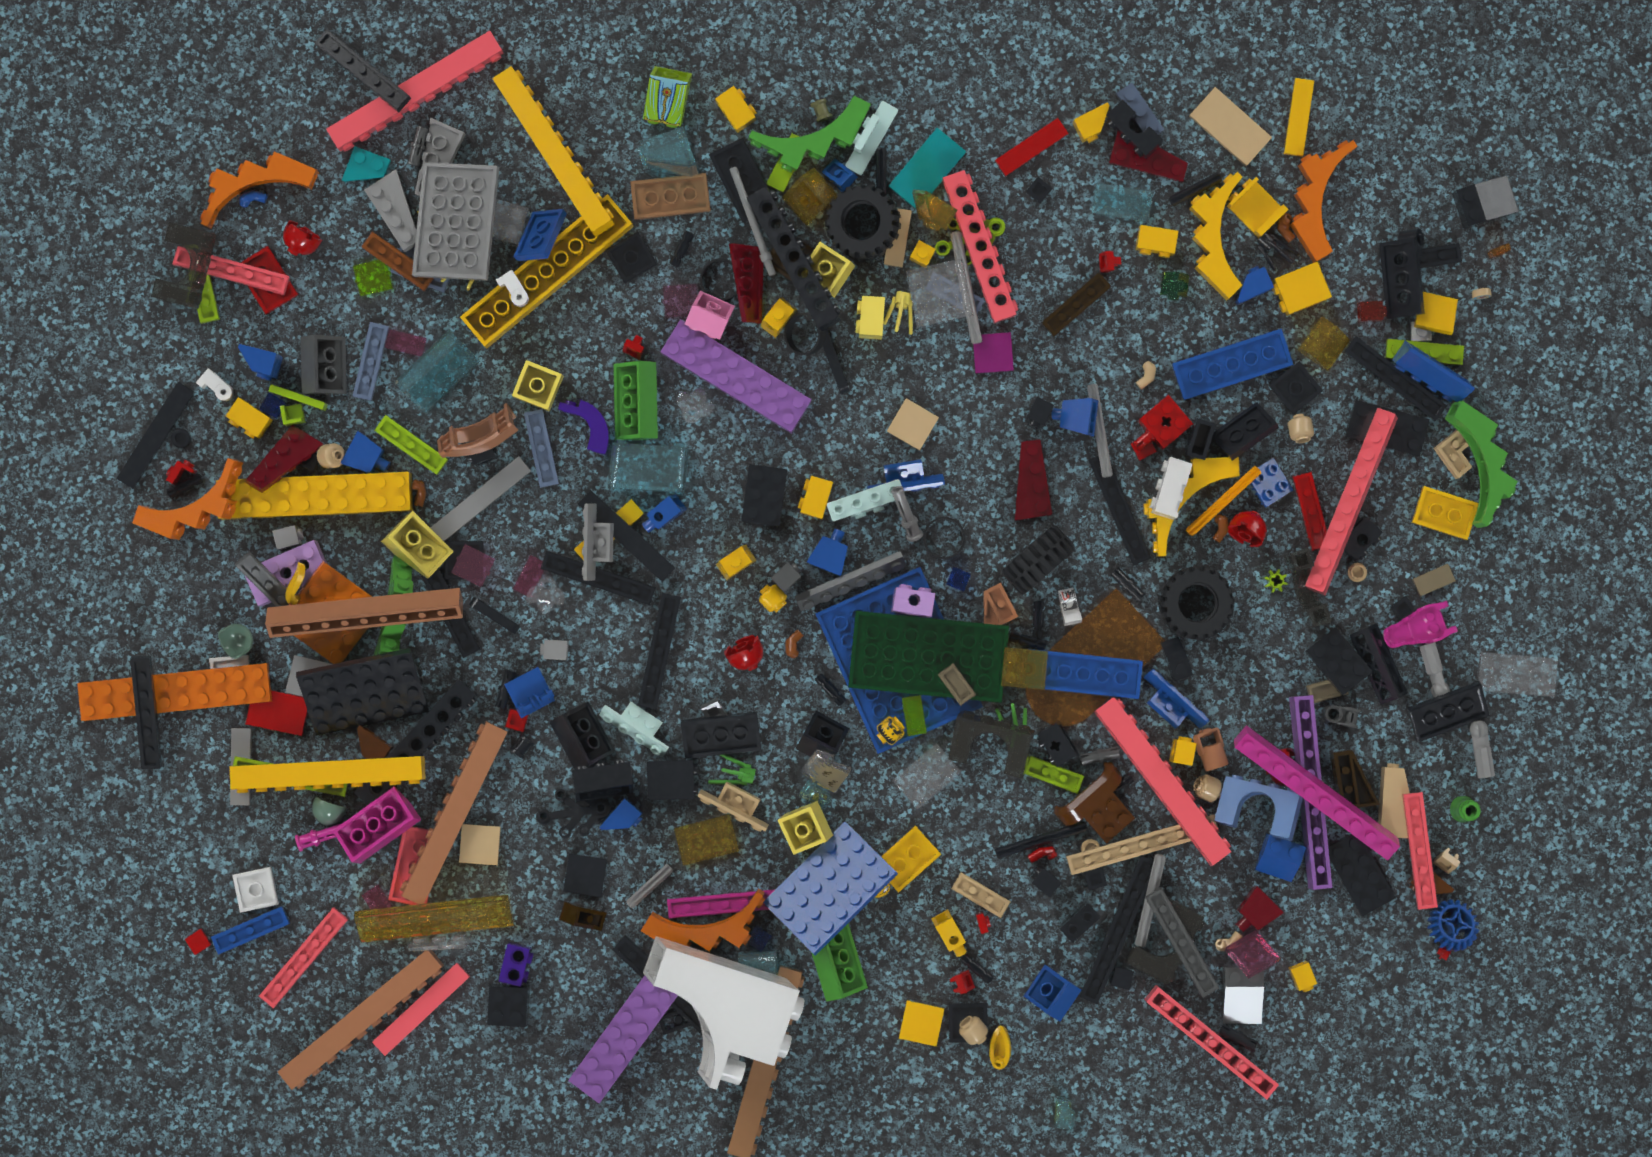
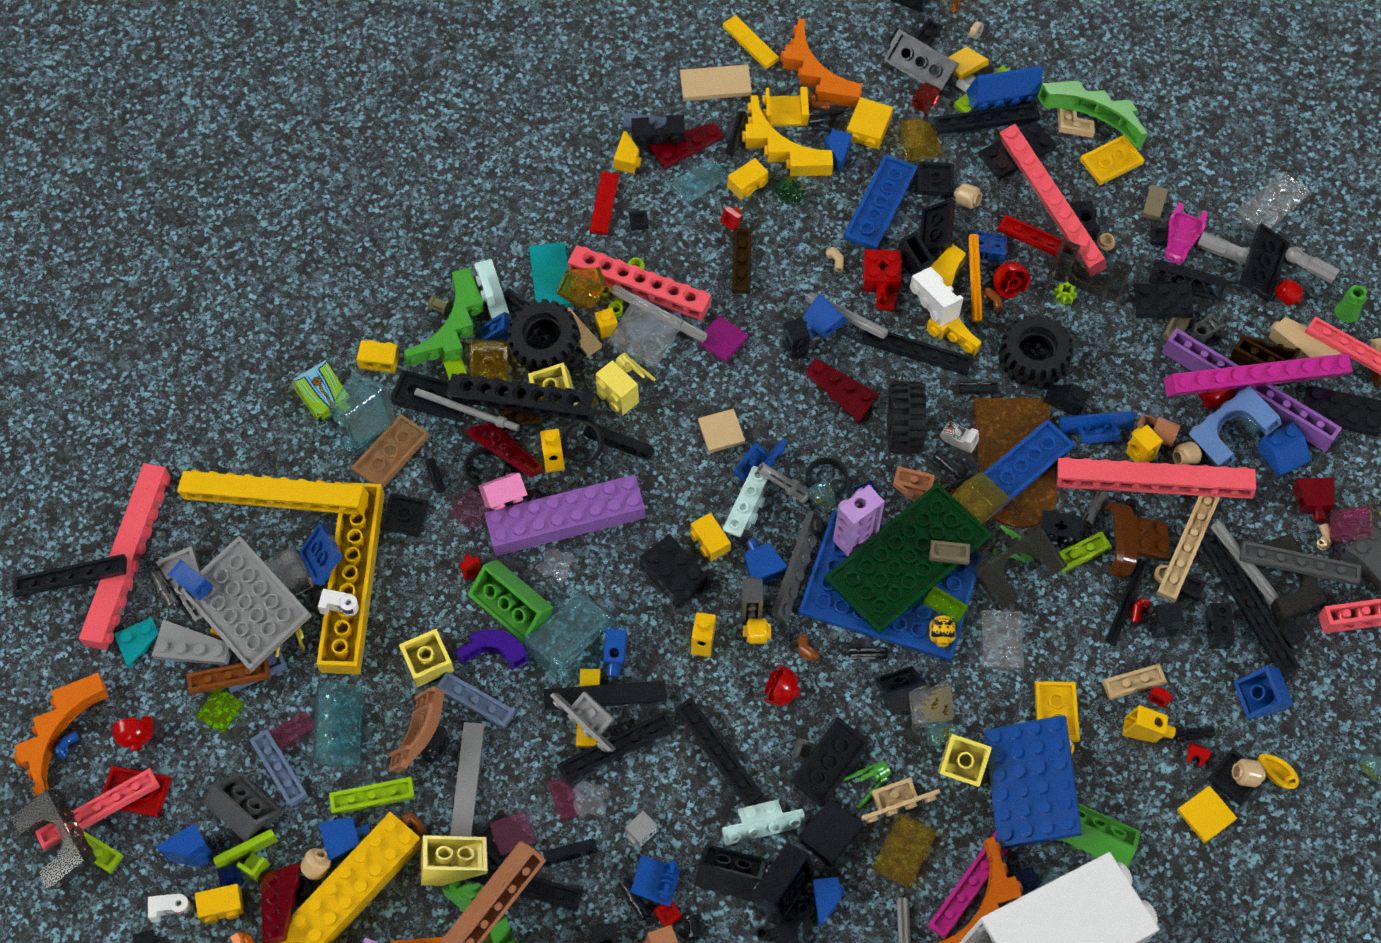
camera: 45 degrees left, 25 degrees down
none -> blue slope [167,559,213,600]
none -> clear light blue rock [806,480,836,512]
none -> red head [1275,279,1304,306]

